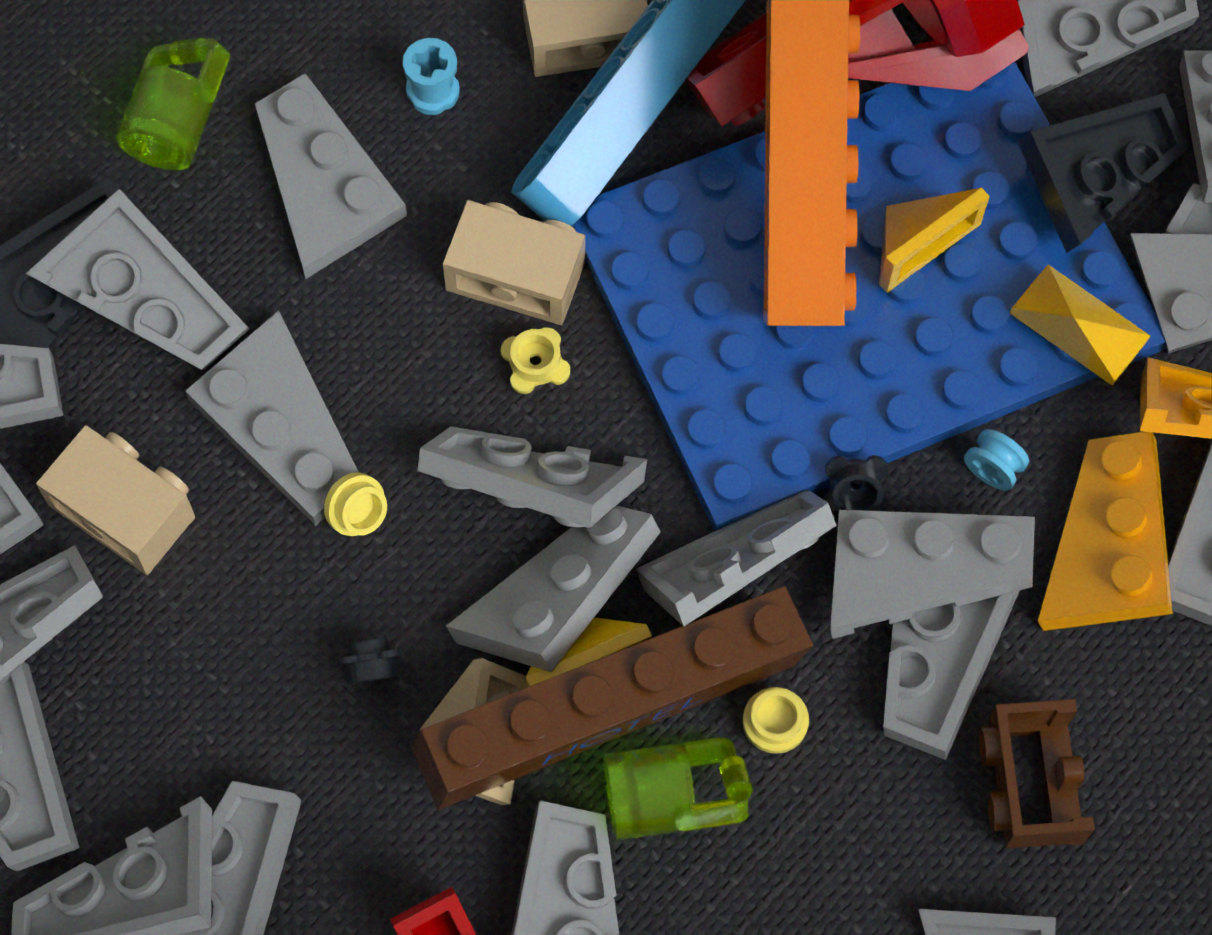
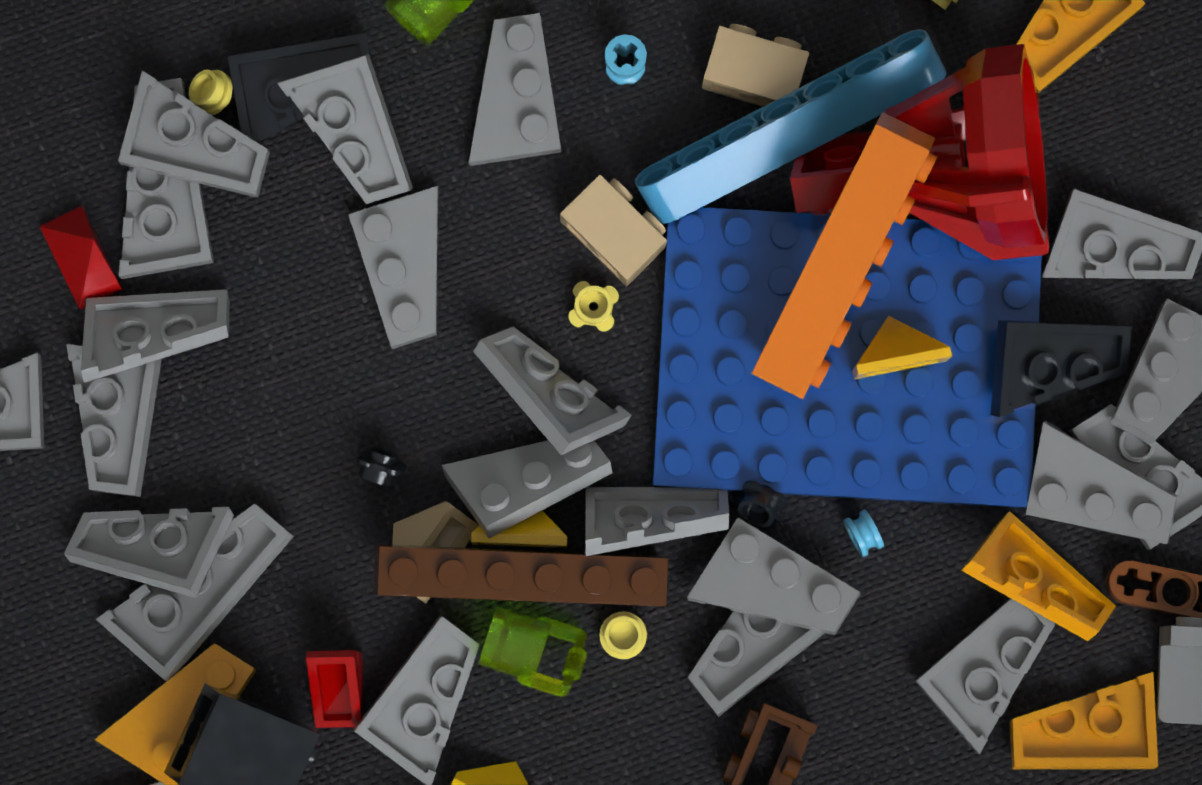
camera: 25 degrees right, 15 degrees up
tan brick [36,425,195,576] -> none
light yellow plate [324,472,387,536] -> none
yellow slope [1010,264,1150,385] -> none
light orange wing [1038,431,1173,631] -> none

